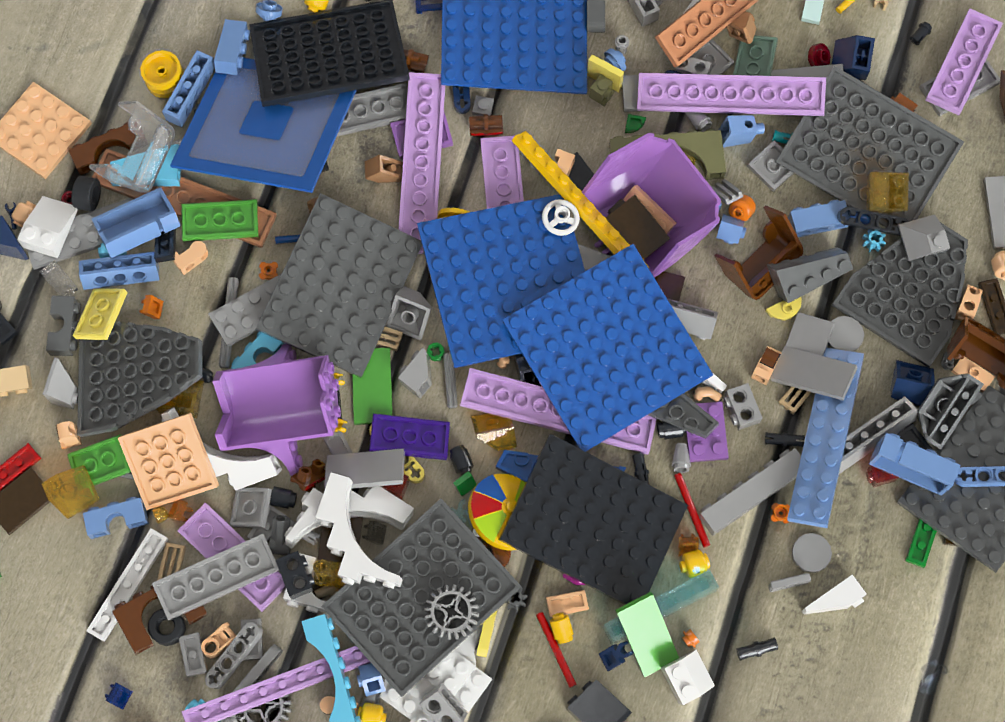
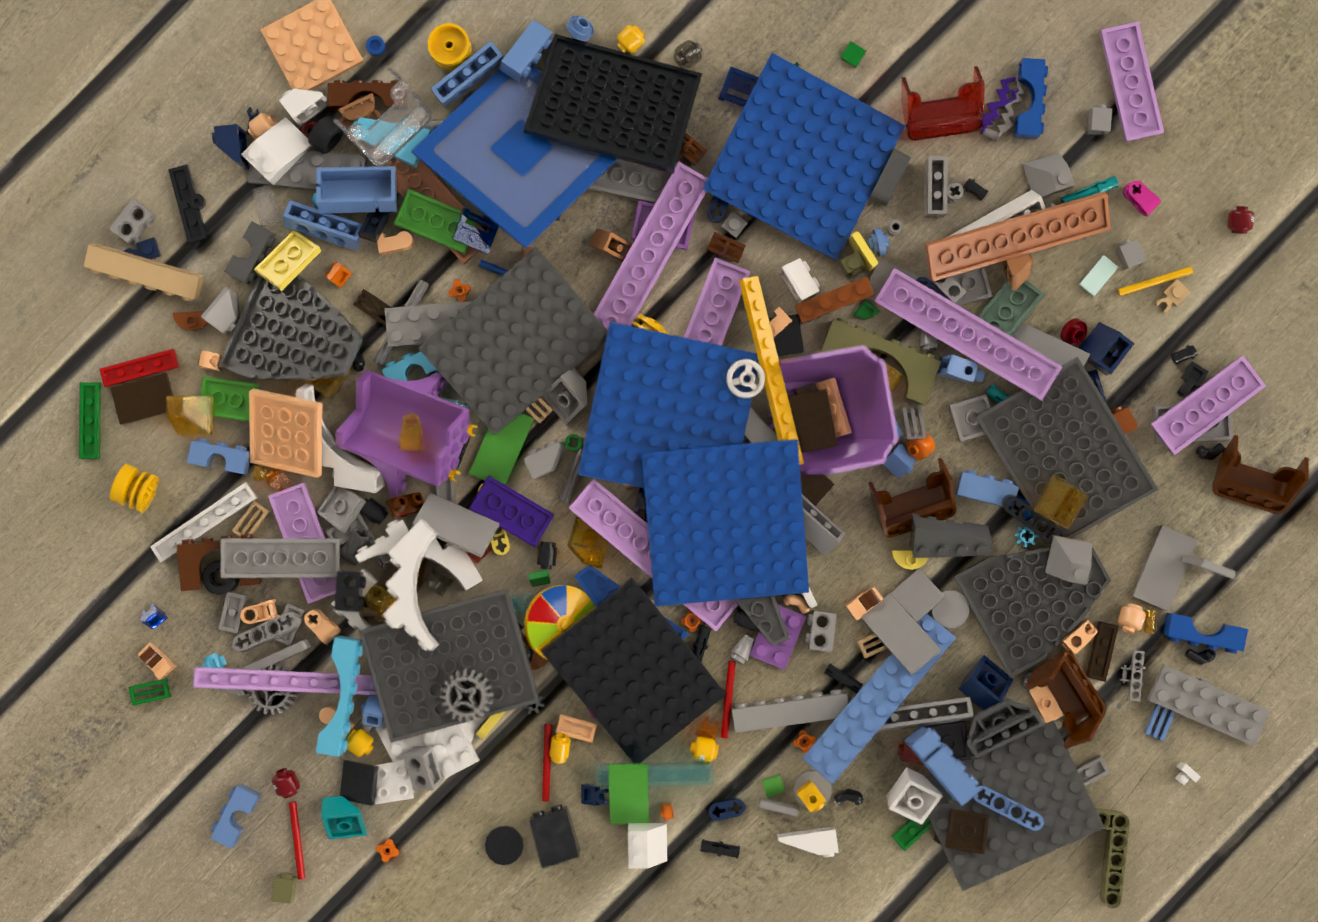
camera: 25 degrees right, 15 degrees up
none -> yellow wheel [110,464,159,513]
none -> dark orange plate [173,311,208,331]
none -> white slope [279,89,328,127]
none -> light nougat piece [304,609,341,645]
none -> medium nougat plate [338,93,375,121]
none -> dark brown tile [353,289,392,326]
none -> blue tile [366,36,386,56]
none -> clear yellow piece [399,413,422,452]
none -> plate [452,207,499,254]
none -> orange plate [681,610,703,632]
none -> dark blue beam [709,798,745,820]
none -> bright green slope [761,774,785,798]
none -> white slope [779,258,820,304]
none -> dark orange arch [795,277,874,324]
none -> yellow brick [796,779,826,812]
none -> black arm [834,789,864,805]
none -> white slope [886,767,942,824]
none -> dark brown tile [945,808,990,854]
none -> black plate [1177,361,1209,397]
none -> black arm [1196,443,1225,460]

